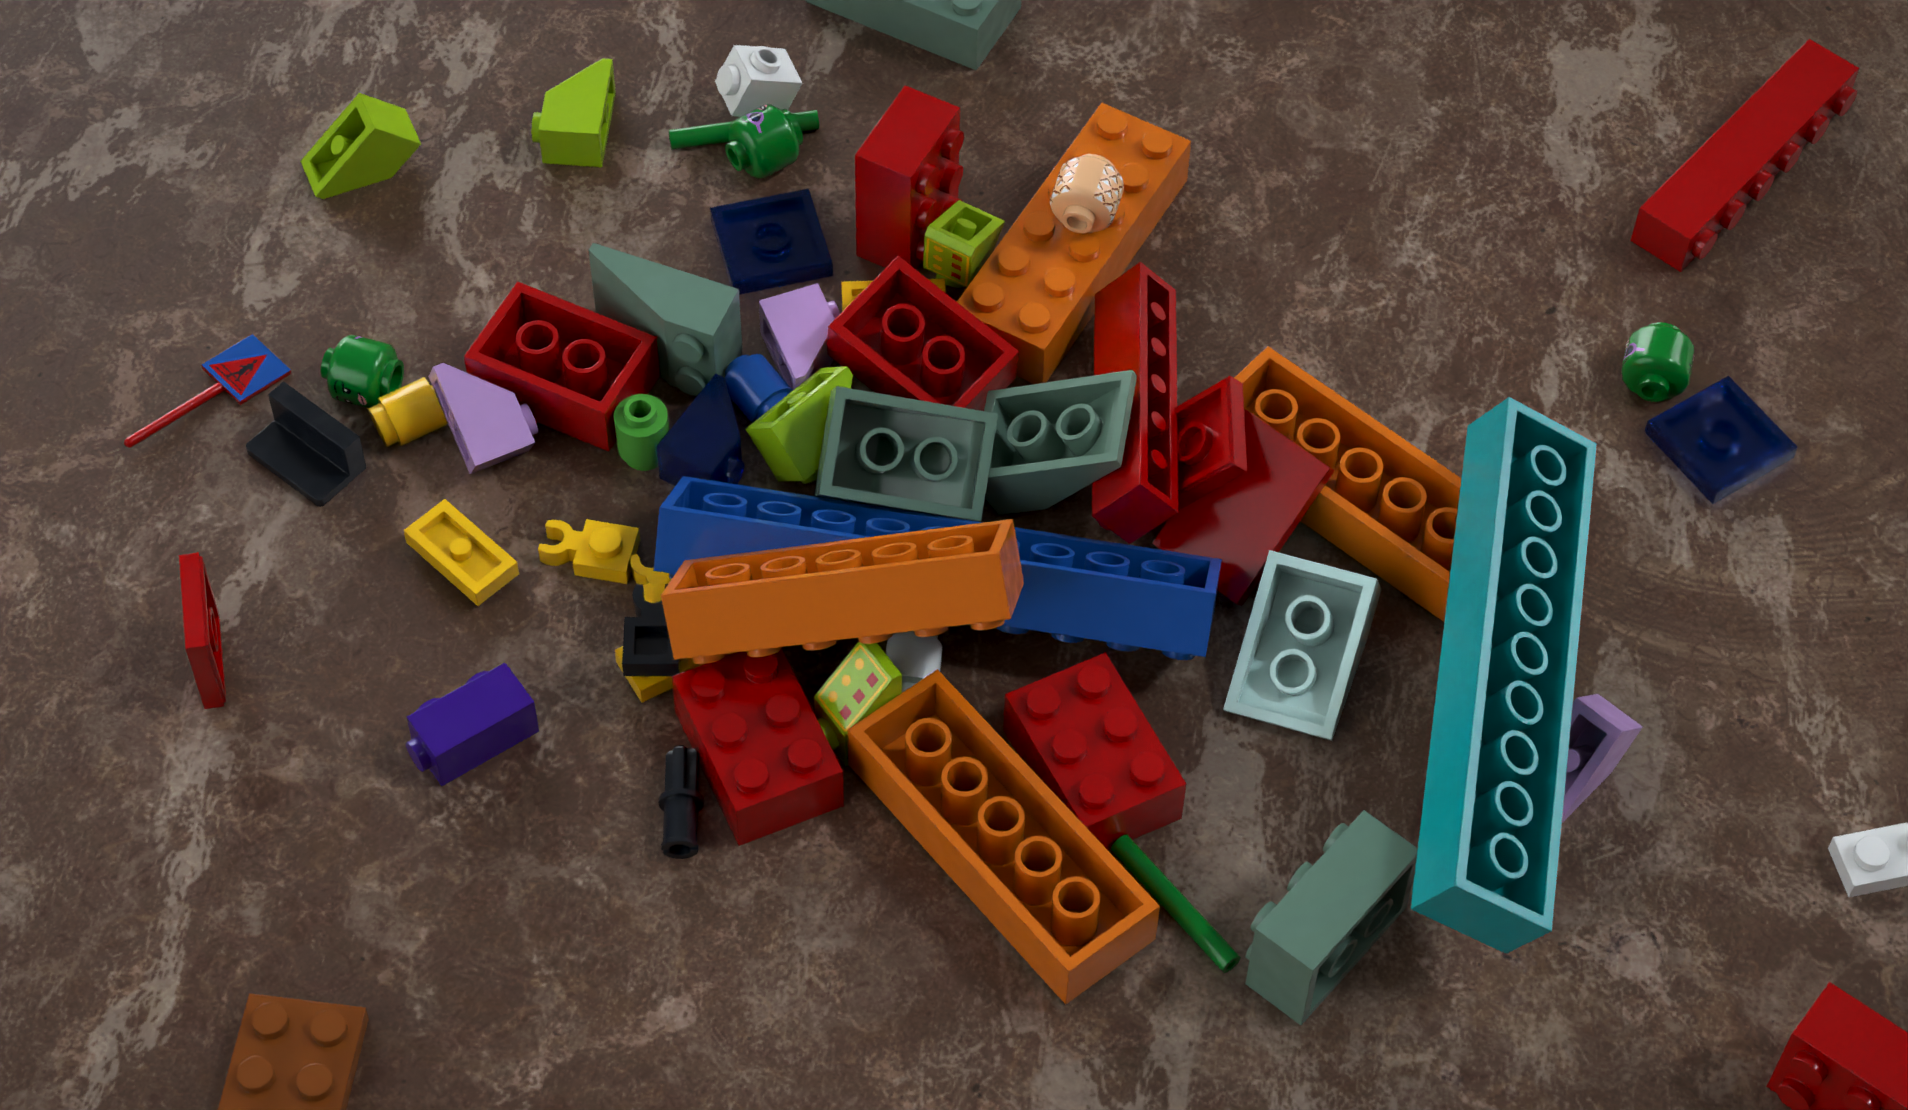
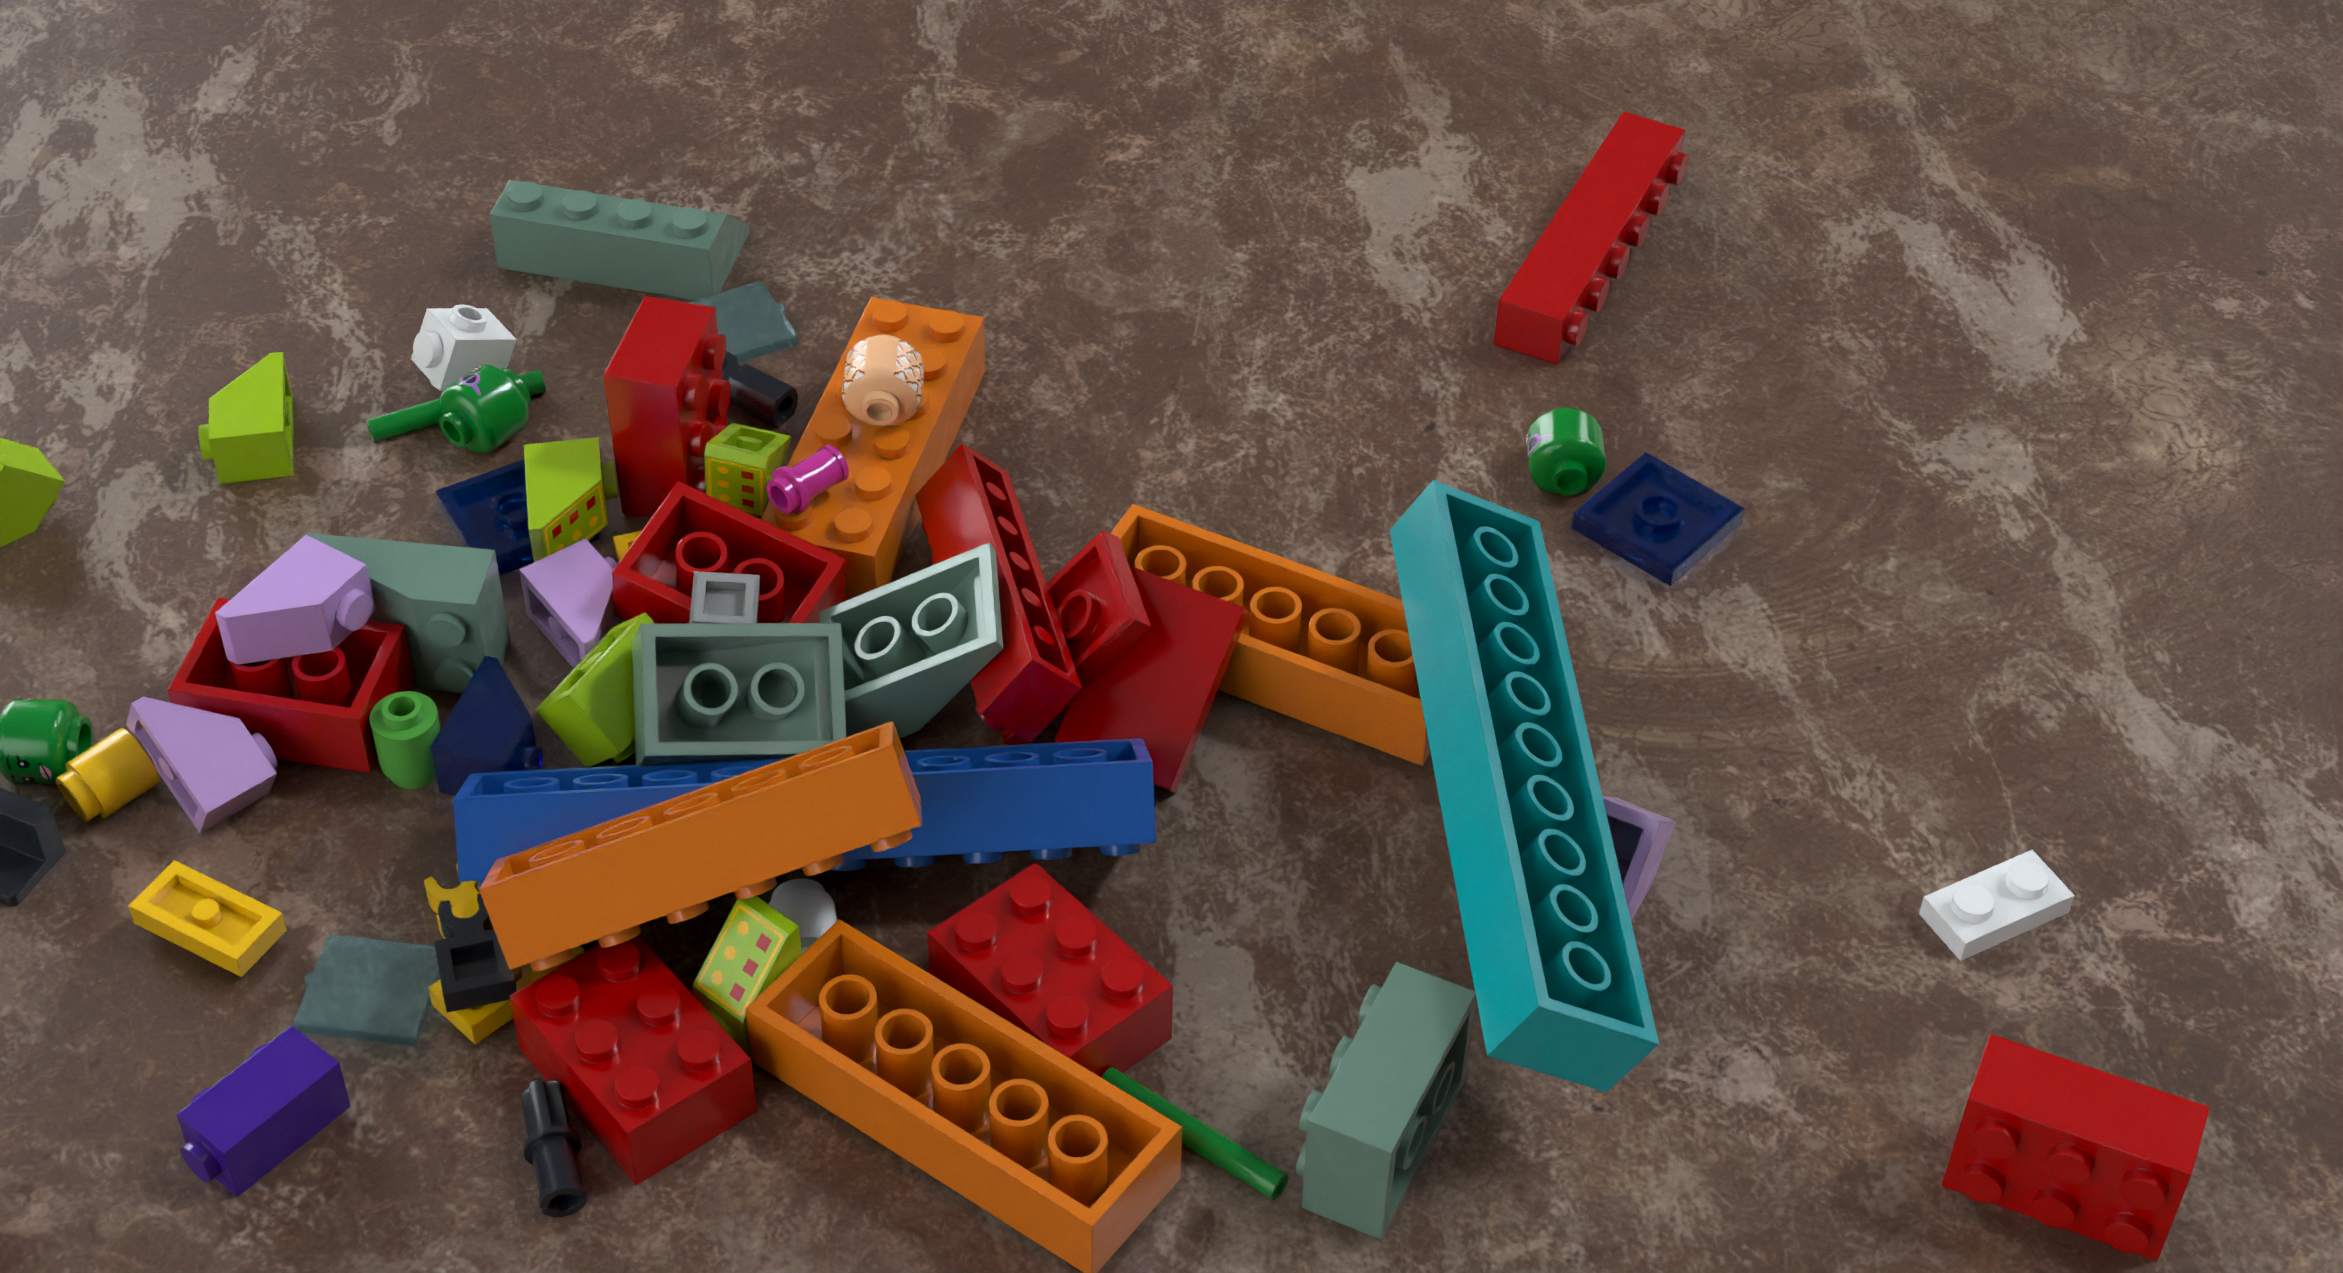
camera: 15 degrees left, 10 degrees down
yellow plate [538,519,640,584] -> none
blue brick [722,354,793,423] -> none
light aqua slope [1223,550,1381,741] -> none
none -> lavender slope [215,535,376,665]
none -> clear light blue piece [293,934,440,1046]
none -> lime slope [524,437,618,562]
none -> clear light blue piece [688,280,798,363]
none -> light grey tile [689,571,760,623]
none -> black bar [722,351,798,428]
none -> dark pink pin [766,445,849,514]

